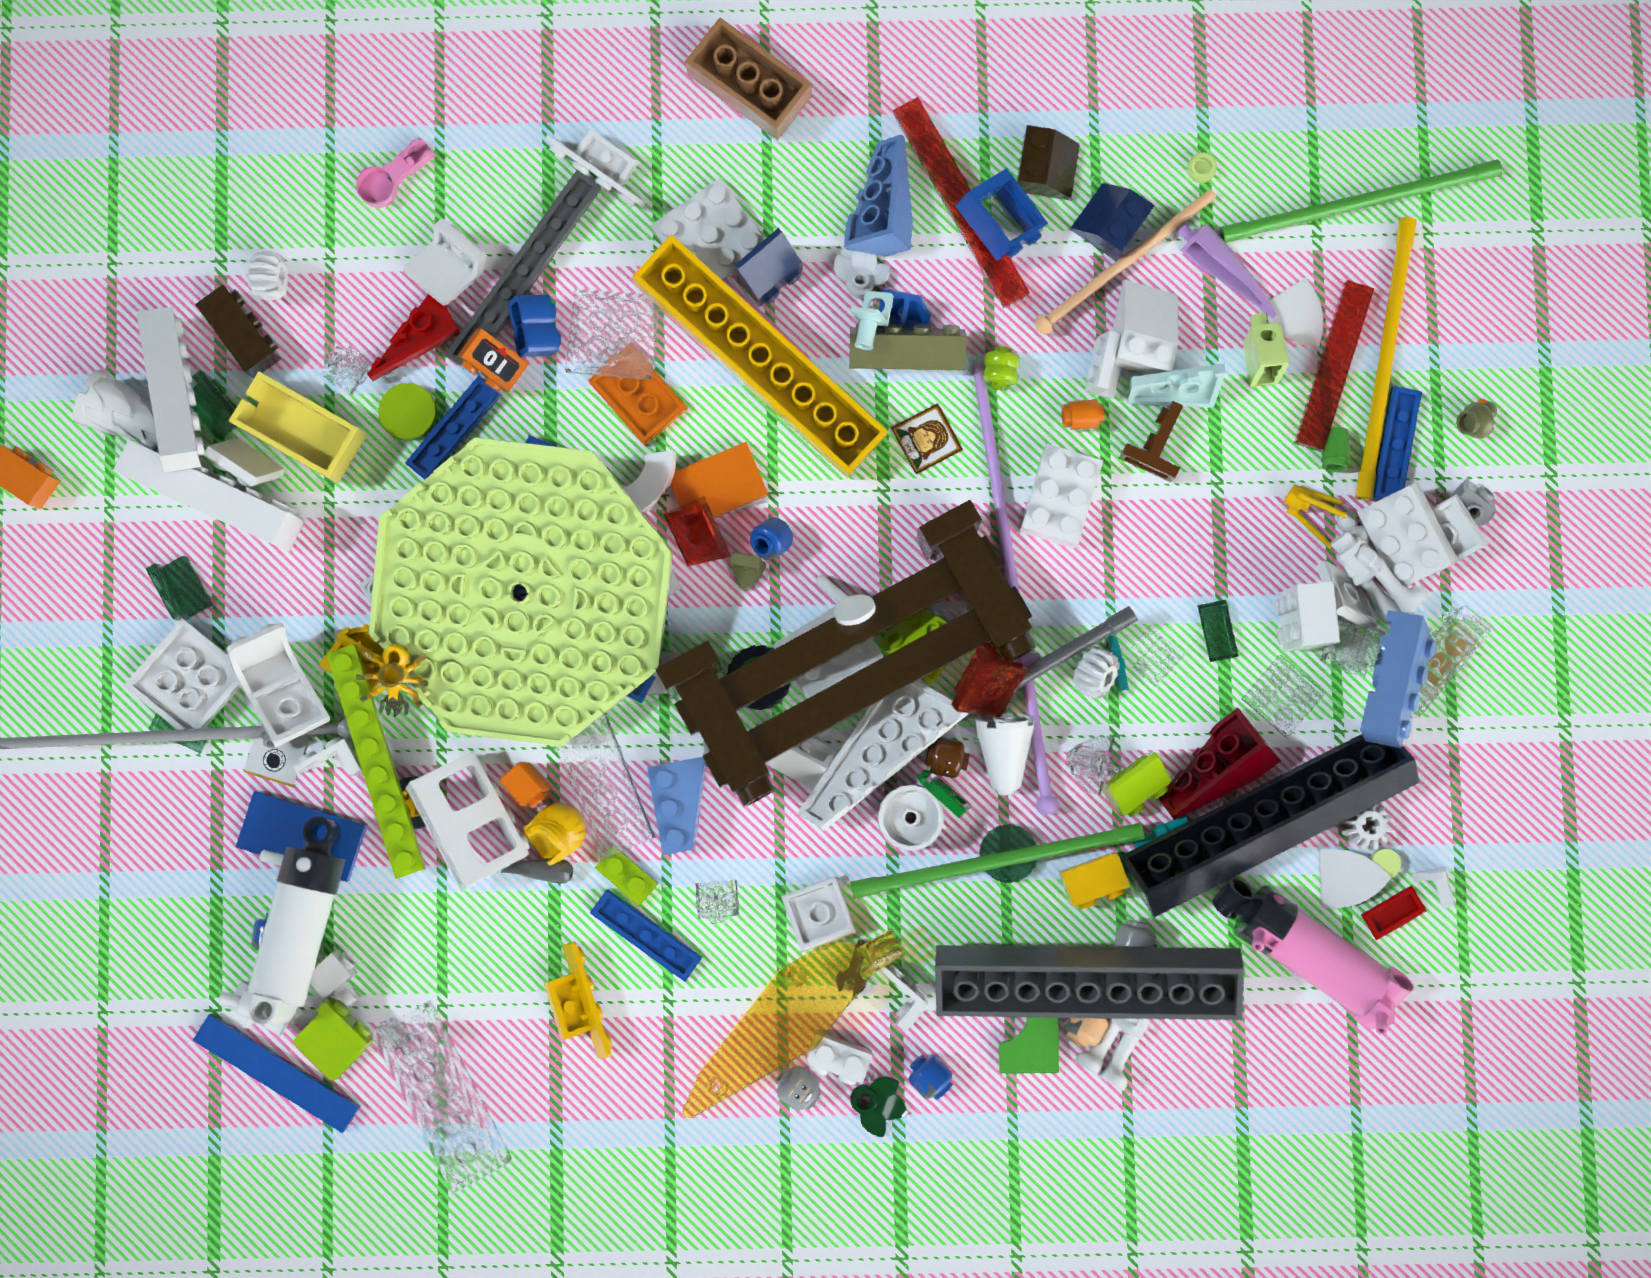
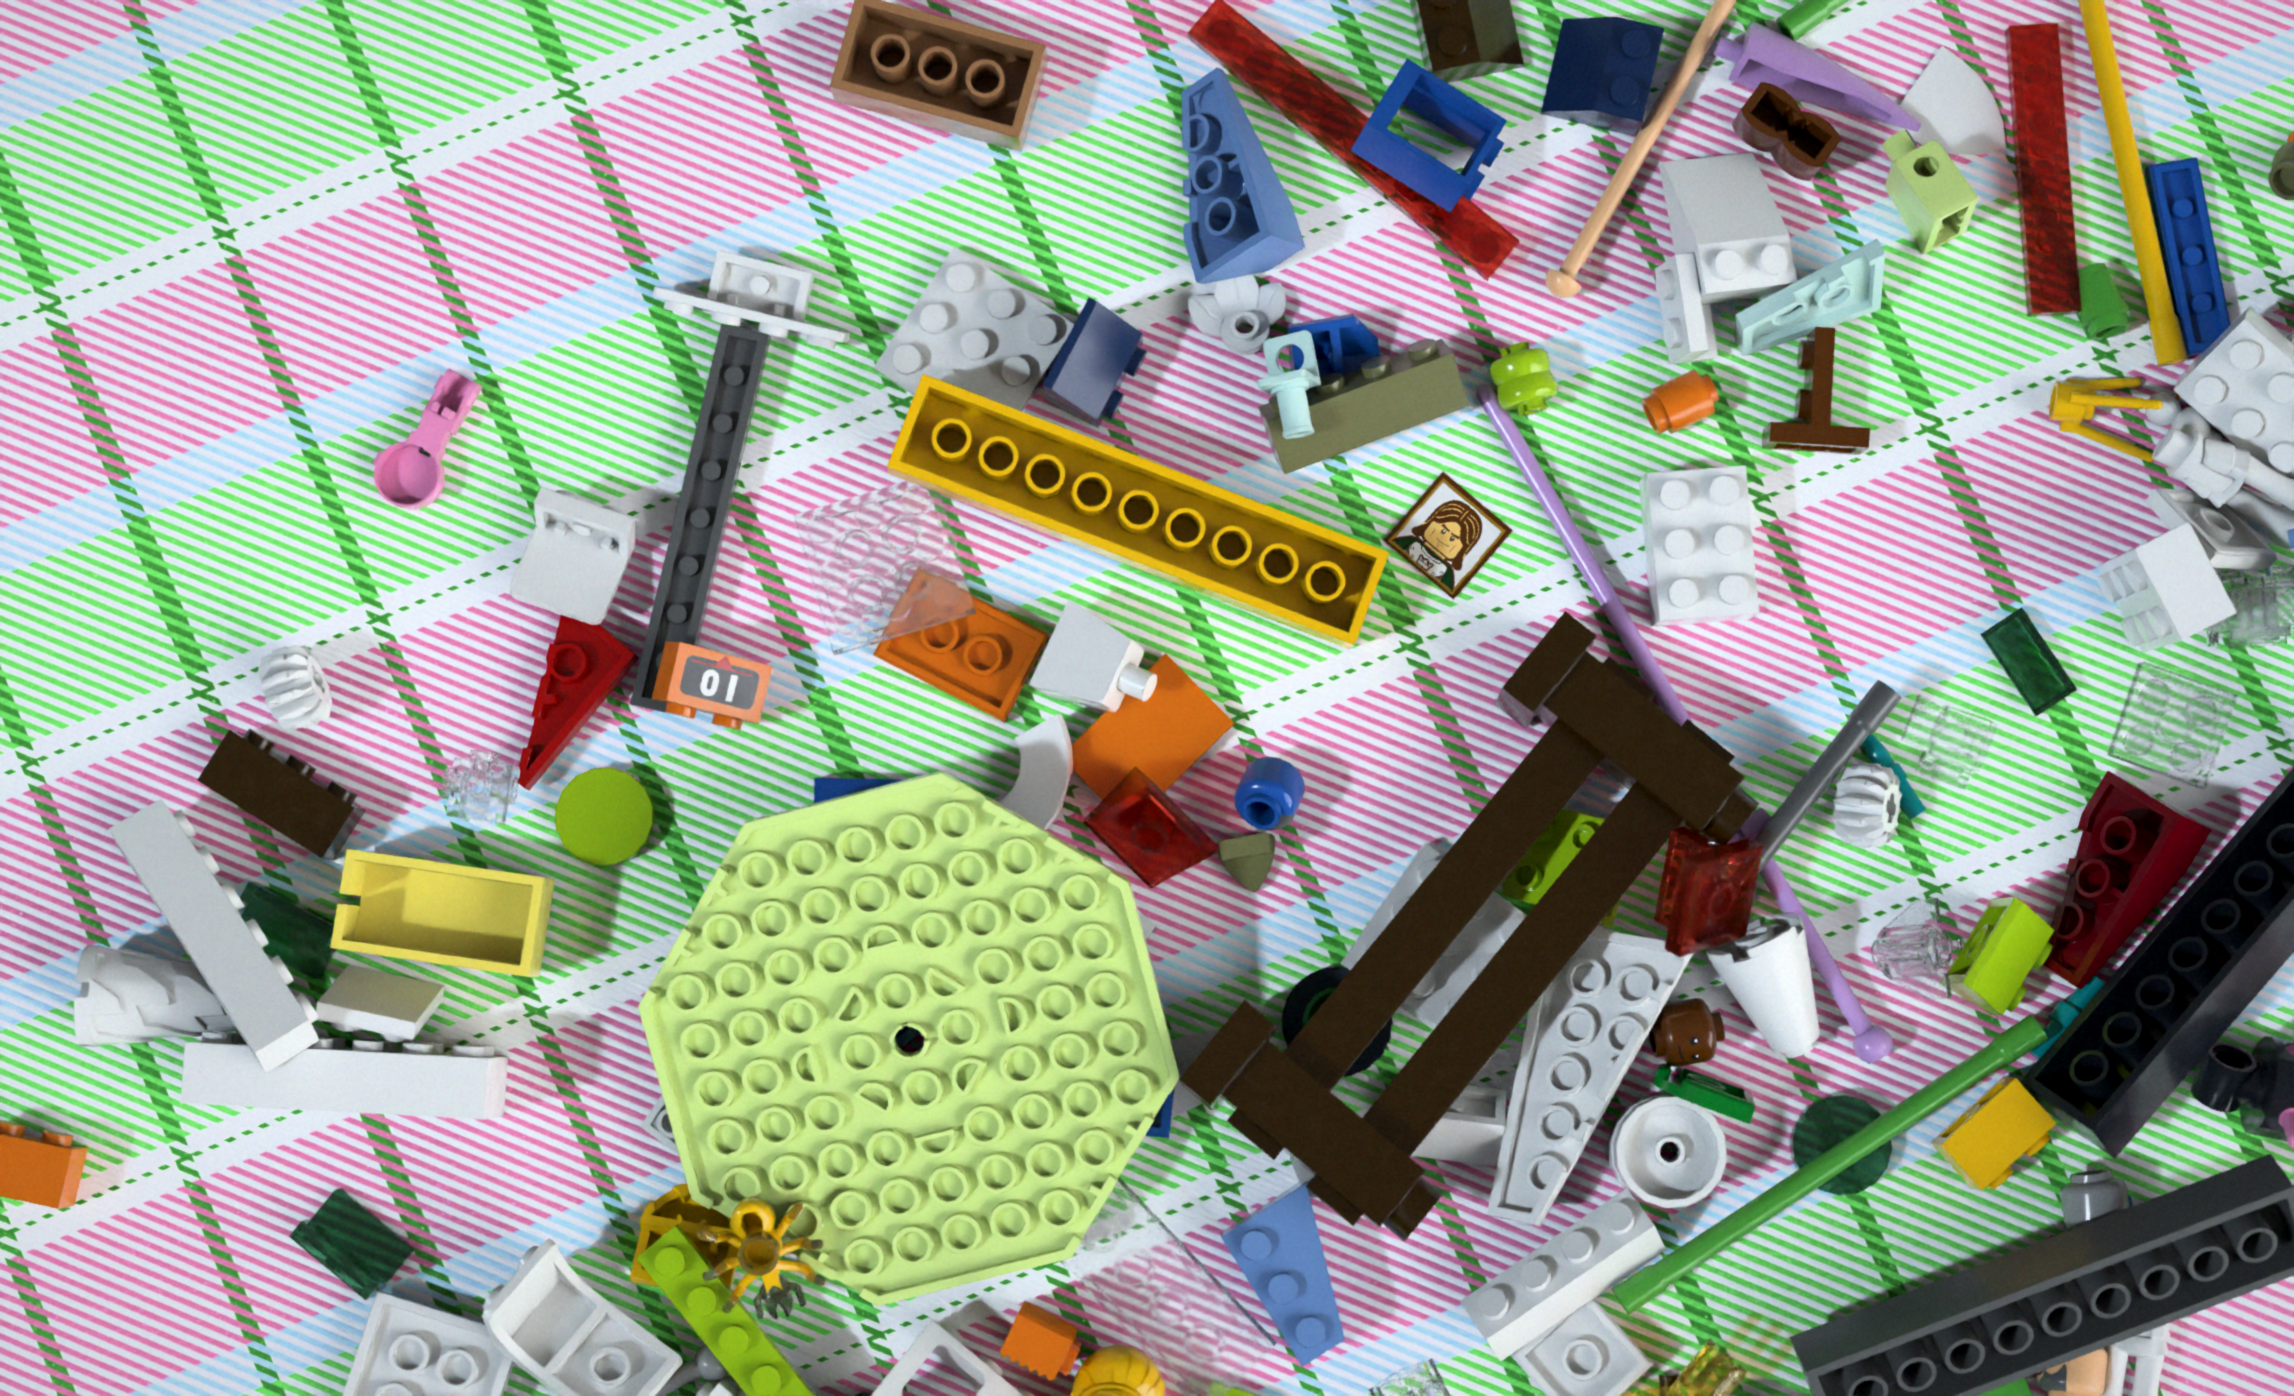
camera: 20 degrees left, 0 degrees up
blue tile [405,375,502,480] -> none
blue brick [509,295,561,357] -> none
white piece [816,575,876,625] -> none
none -> white torso [1029,599,1157,712]
none -> white brick [1460,1188,1666,1362]
none -> reddish brown brick [1731,82,1841,181]

